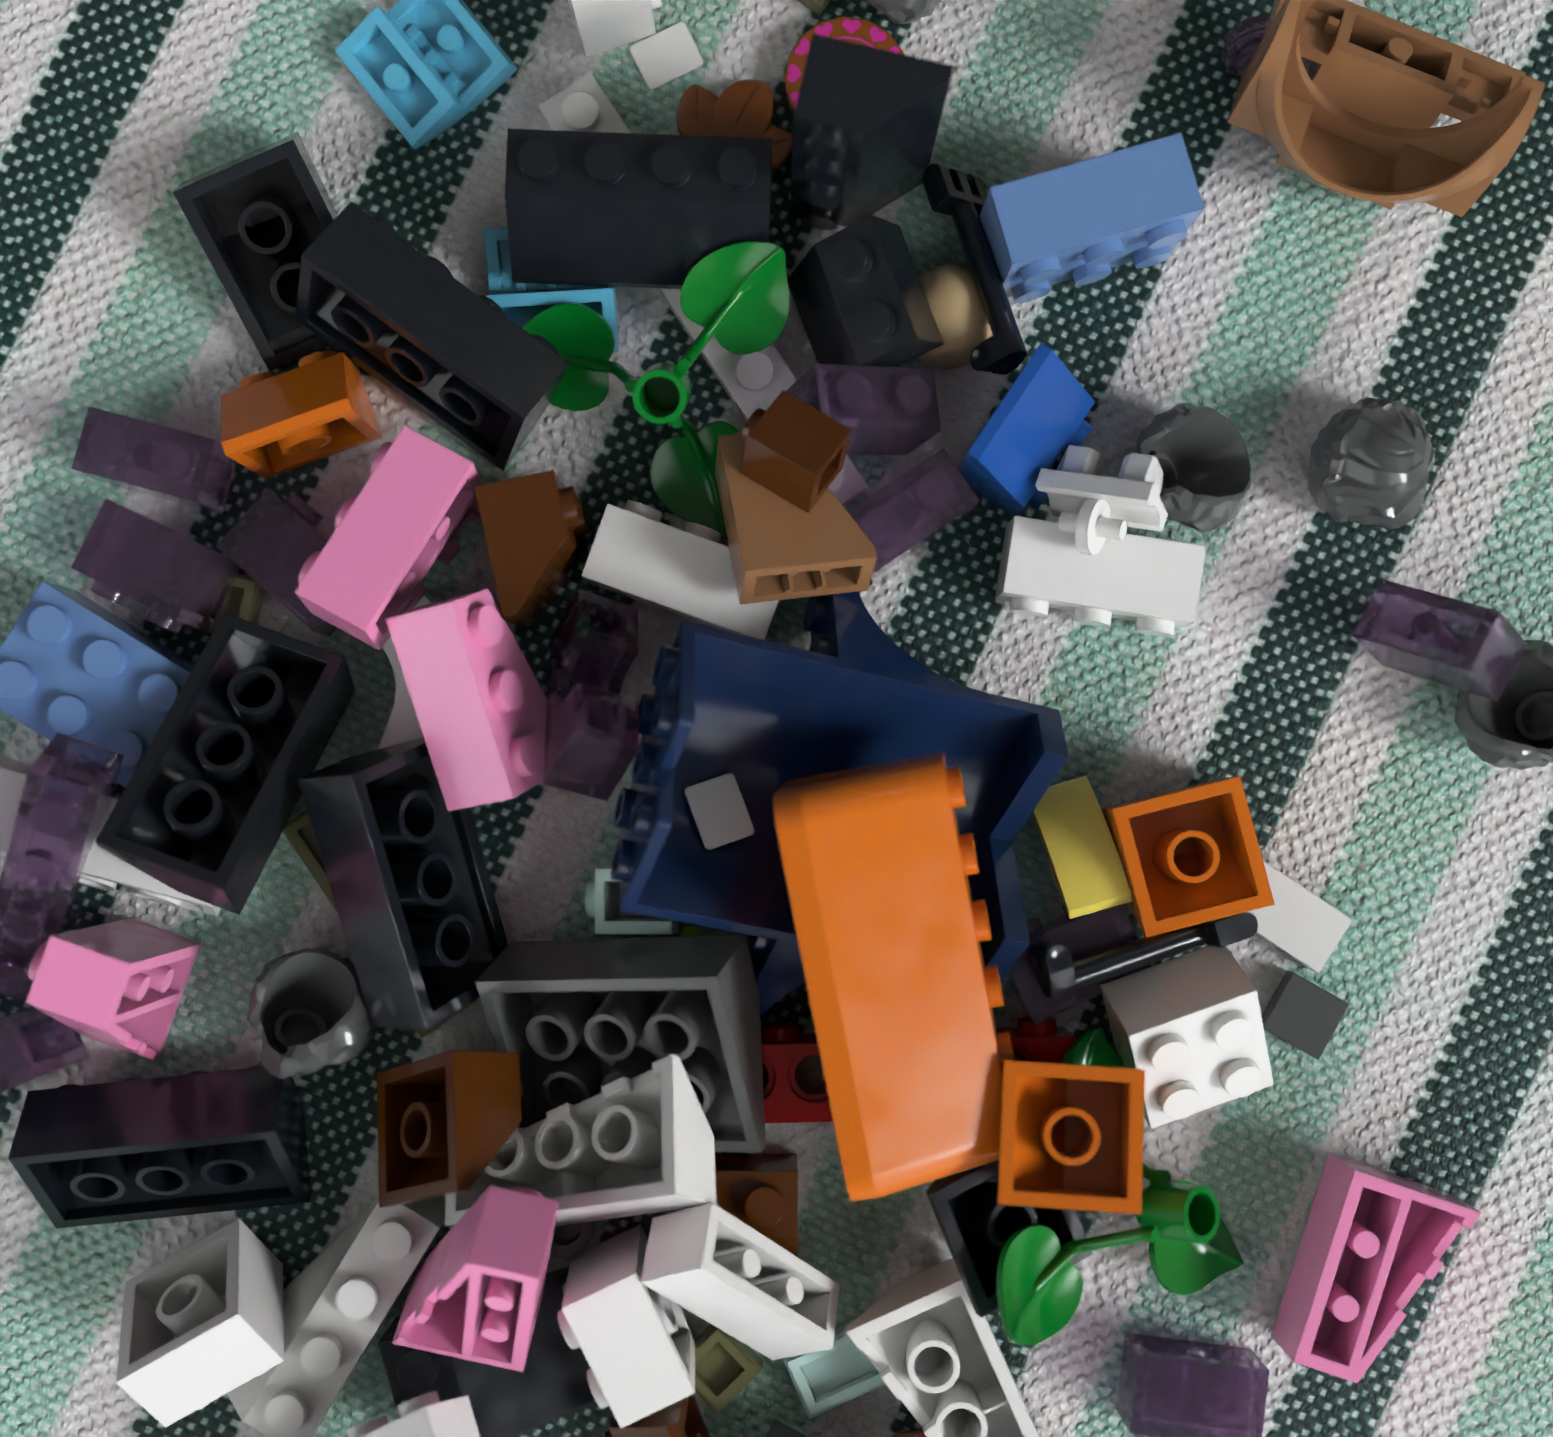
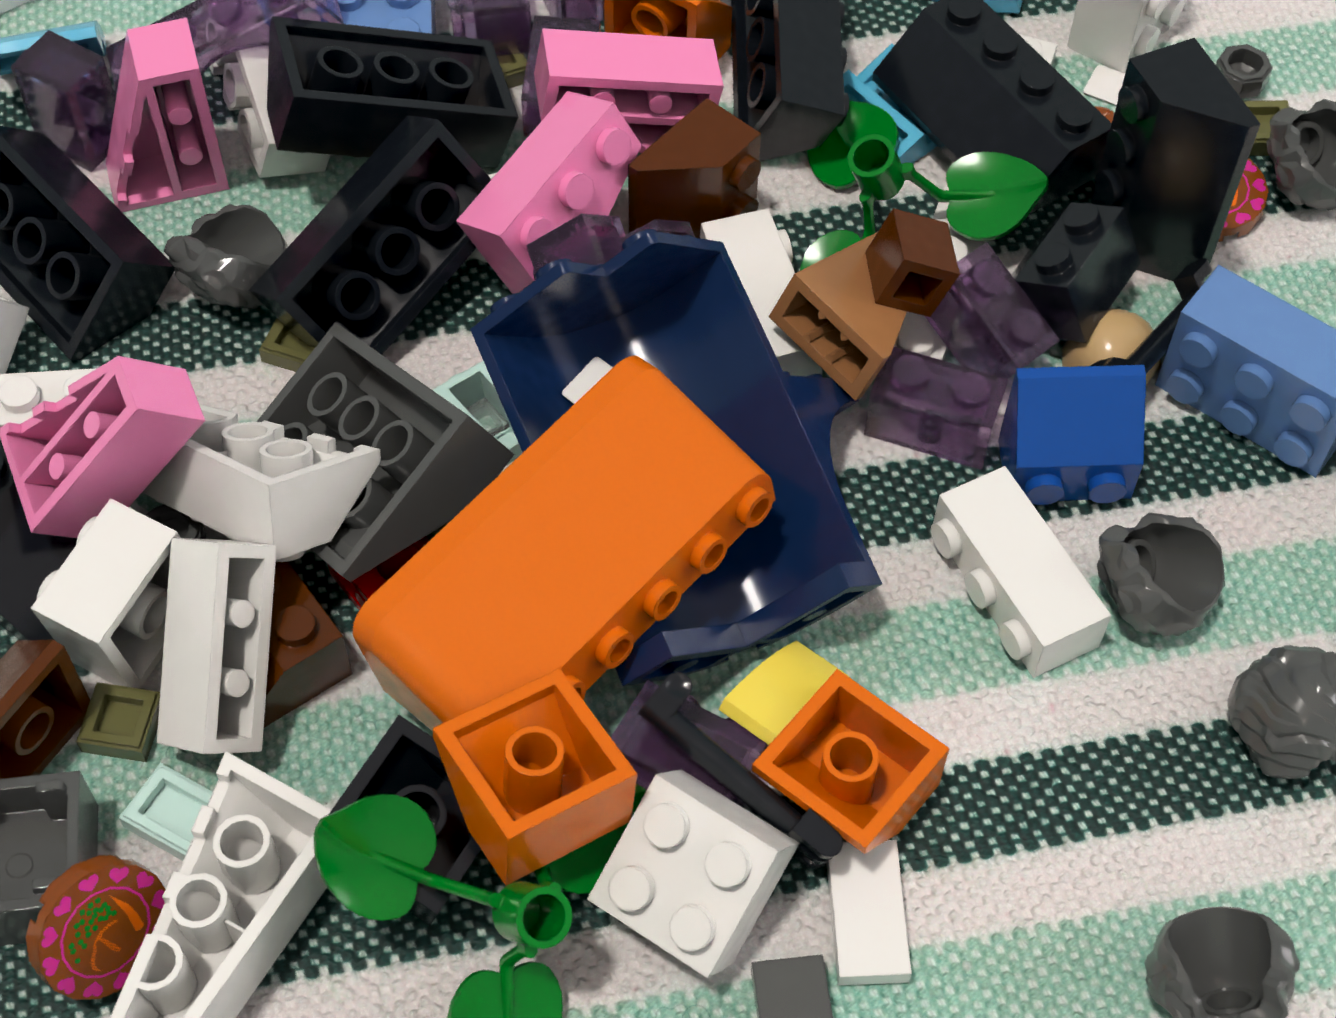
camera: 55 degrees right, 30 degrees down
reddish brown slope [377,1050,523,1208] -> none
white hips [1035,445,1168,555] -> none
clear purple brick [1352,579,1527,701] -> none

